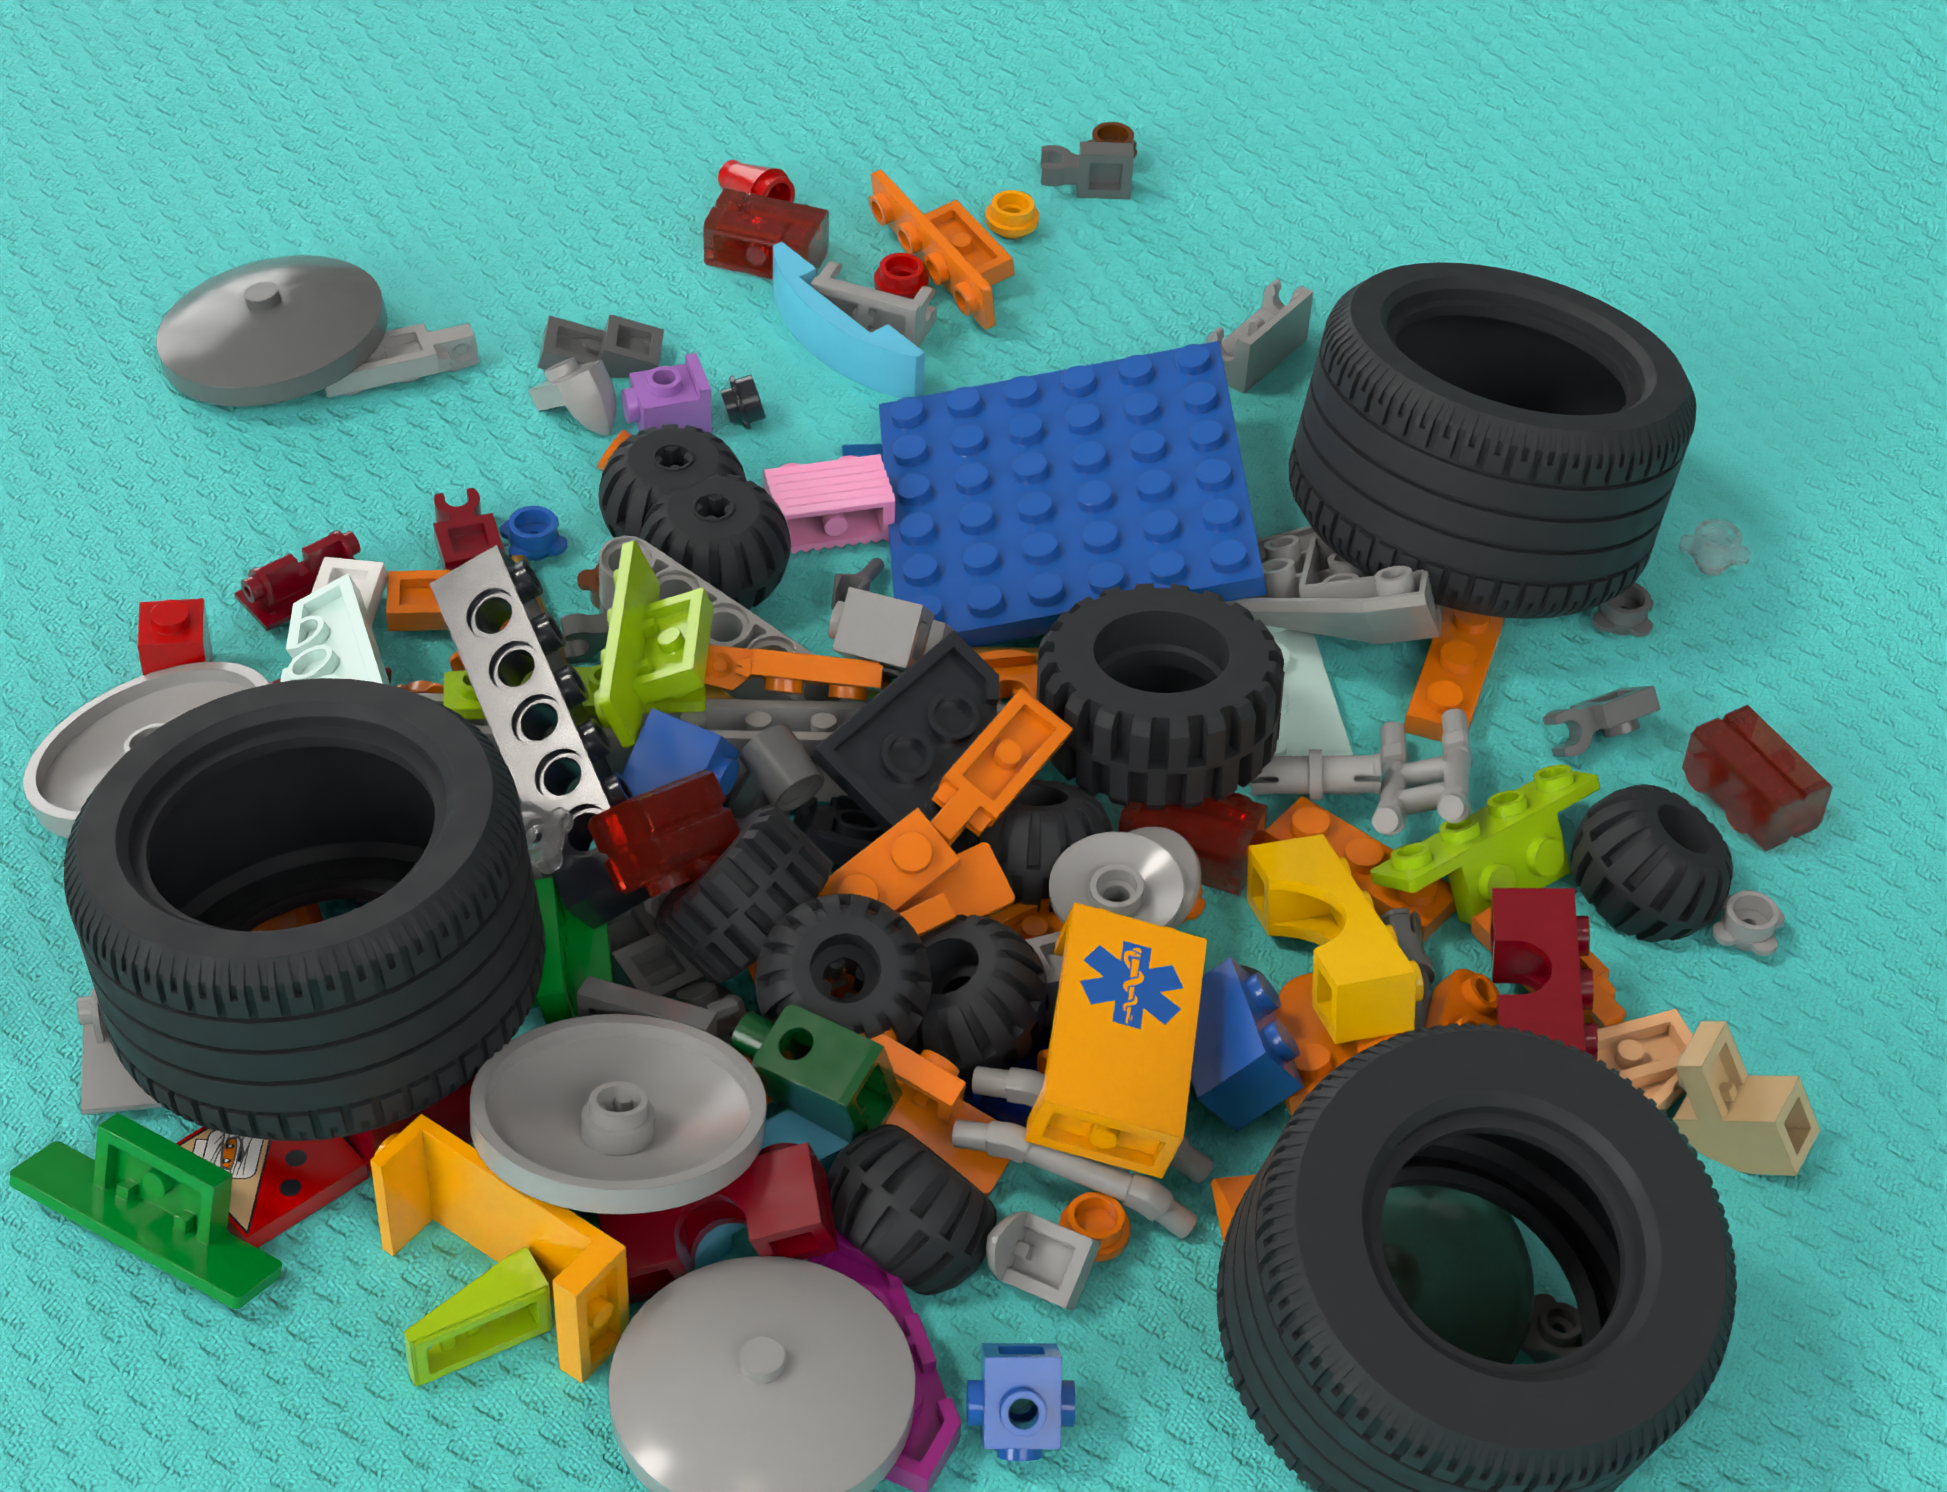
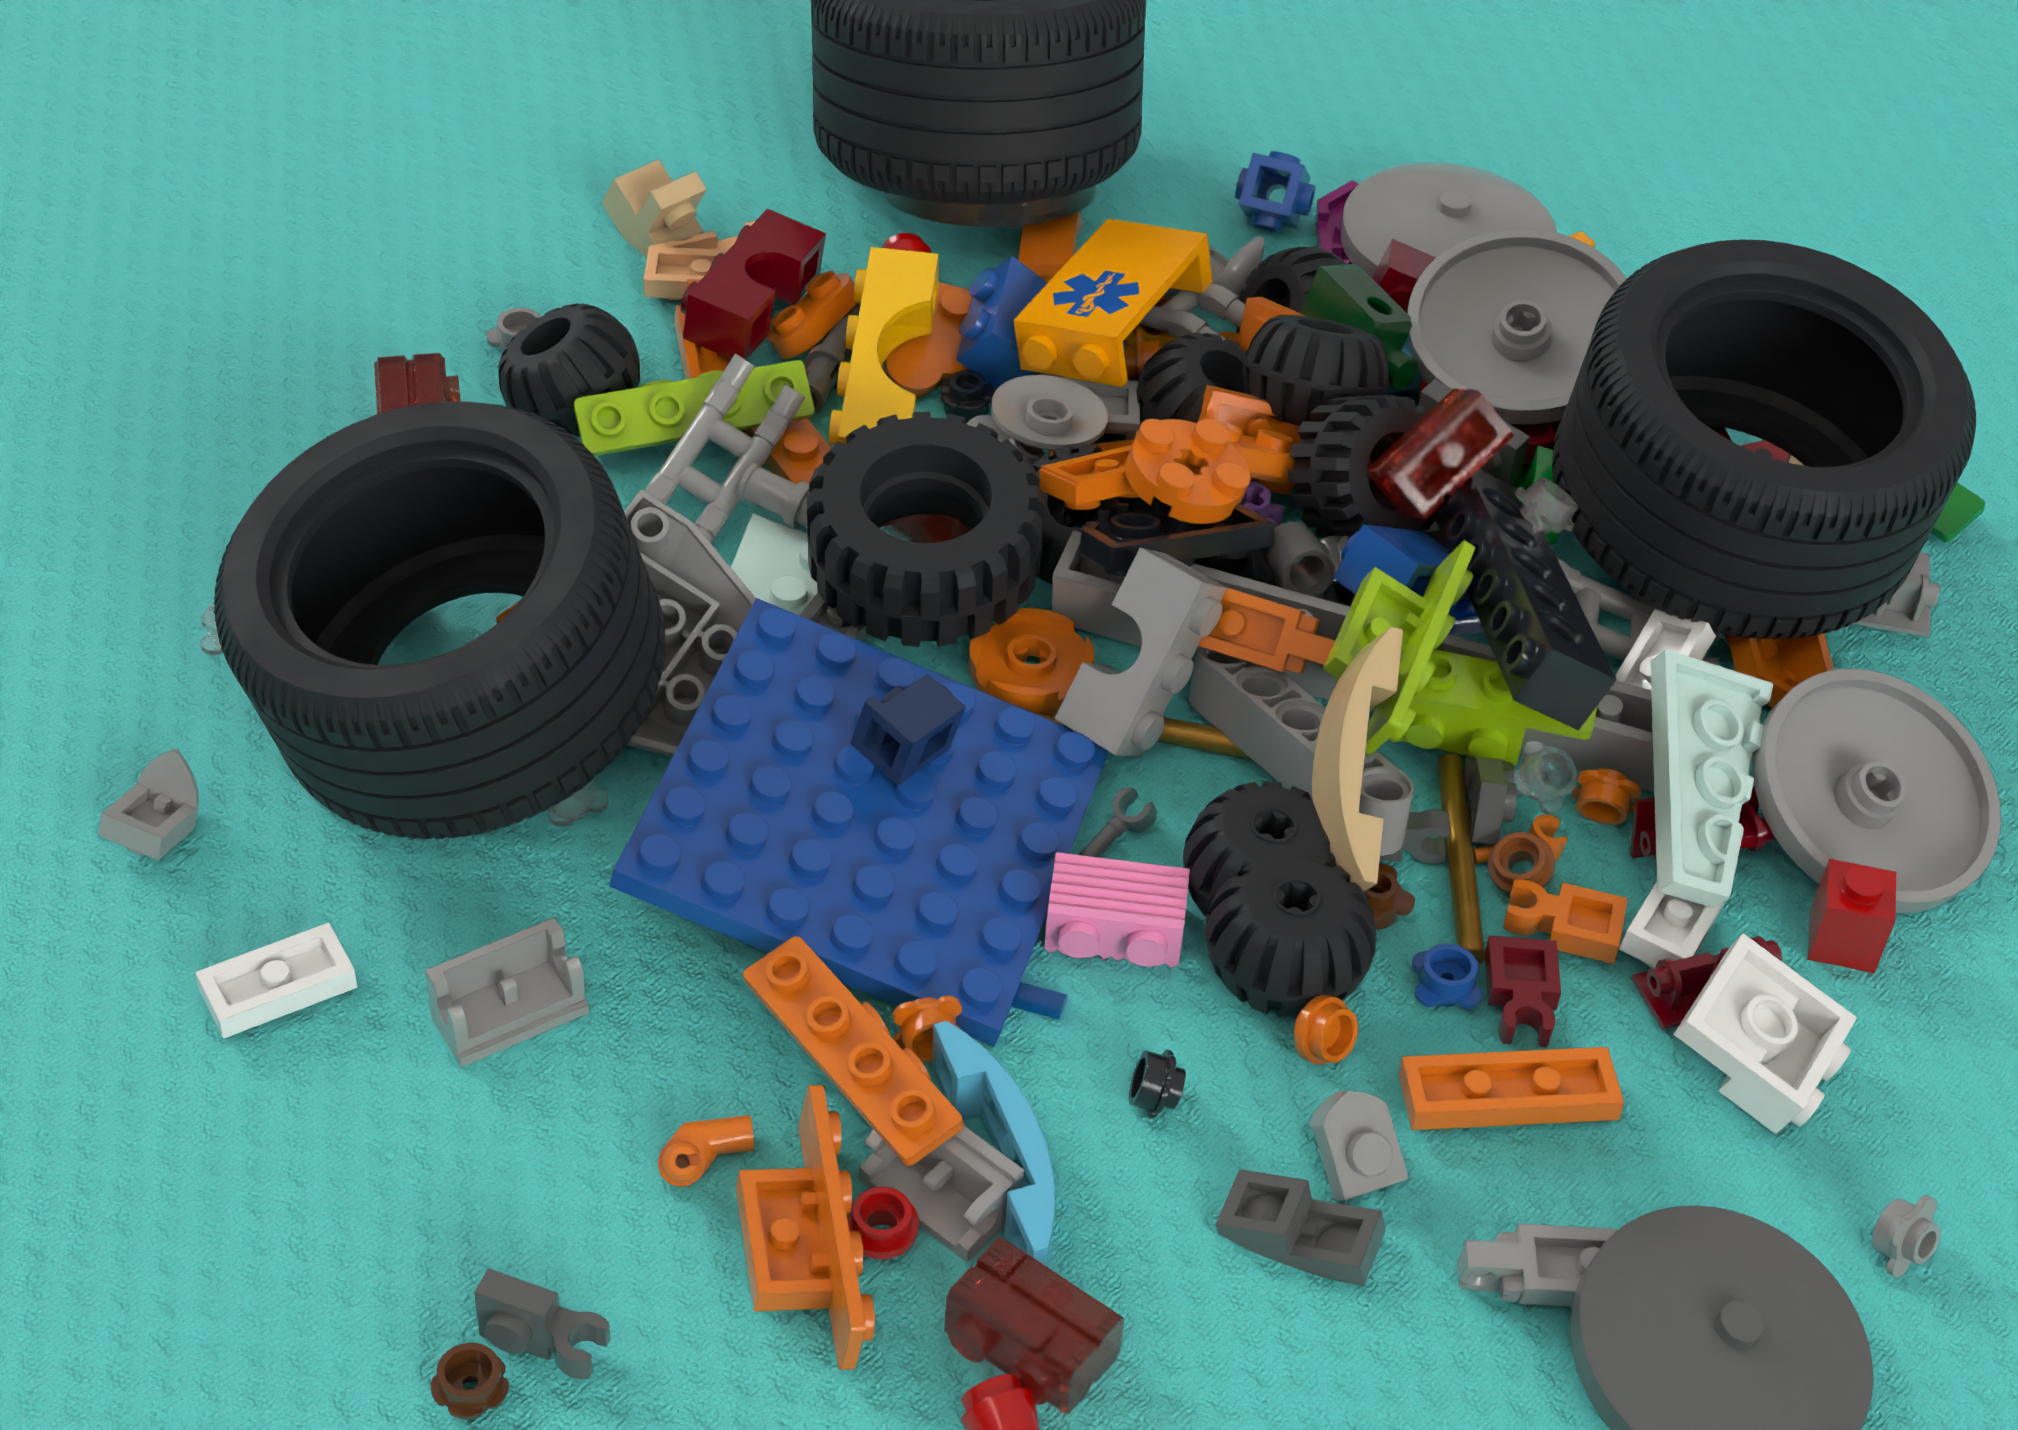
camera: 160 degrees left, 0 degrees up
medium lavender brick [621,353,712,433] -> none
light orange plate [985,190,1039,239] -> none
none -> orange arm [658,1115,754,1187]
none -> orange bracket [743,936,964,1166]
none -> dark blue brick [850,674,966,786]
none -> orange plate [893,996,962,1062]
none -> orange plate [1125,419,1251,524]
none -> tan slope [1312,627,1403,892]
none -> orange plate [1398,1047,1624,1130]
none -> white plate [1673,933,1857,1134]
none -> light grey plate [1872,1195,1941,1278]

